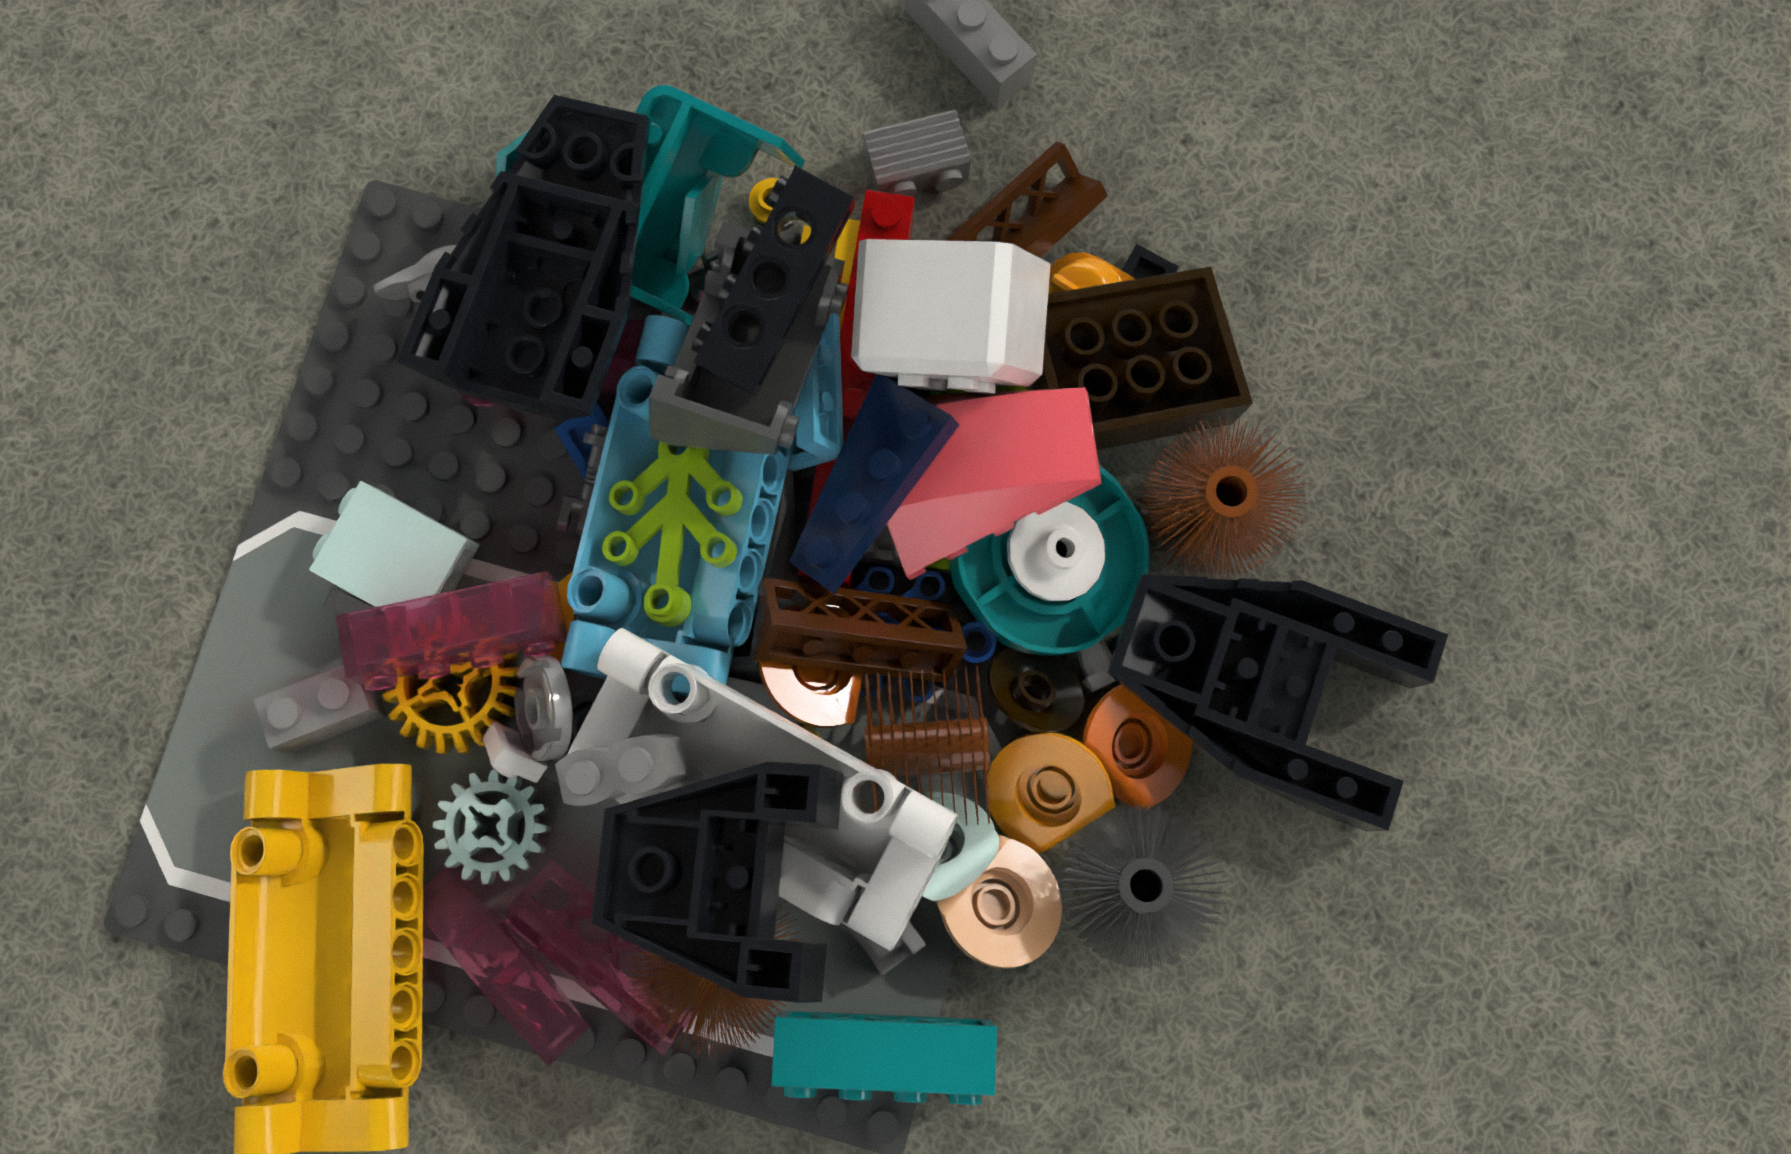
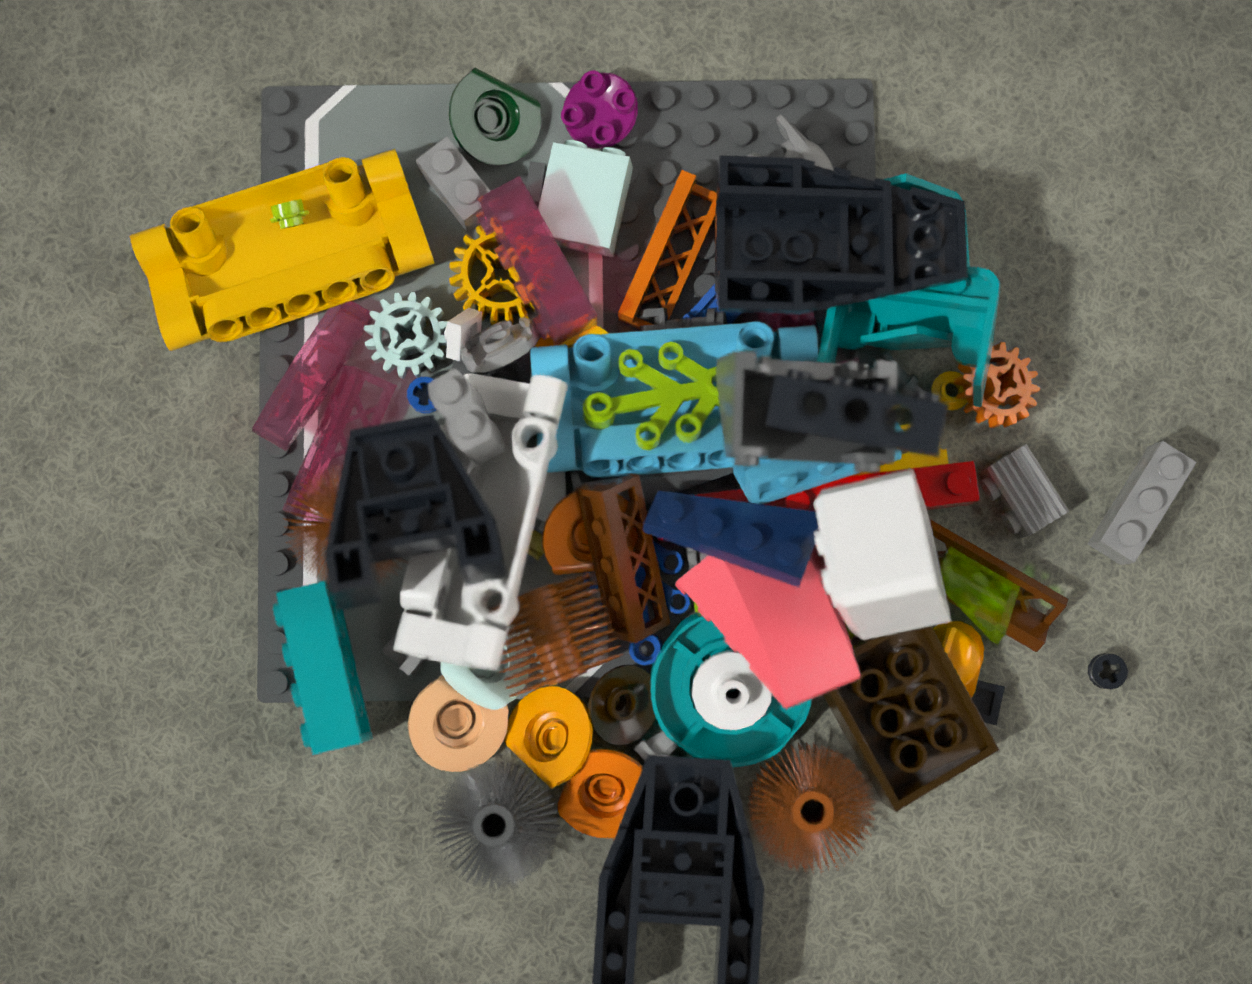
camera: 75 degrees right, 5 degrees up
none -> lime plate [270,199,309,229]
none -> blue bush [407,377,437,414]
none -> hat [449,68,541,166]
none -> magenta dish [561,70,638,149]
none -> orange fence [618,170,717,329]
none -> clear neon green wing [940,547,1020,644]
none -> orange gear [954,342,1040,428]
none -> black bush [1087,654,1128,689]

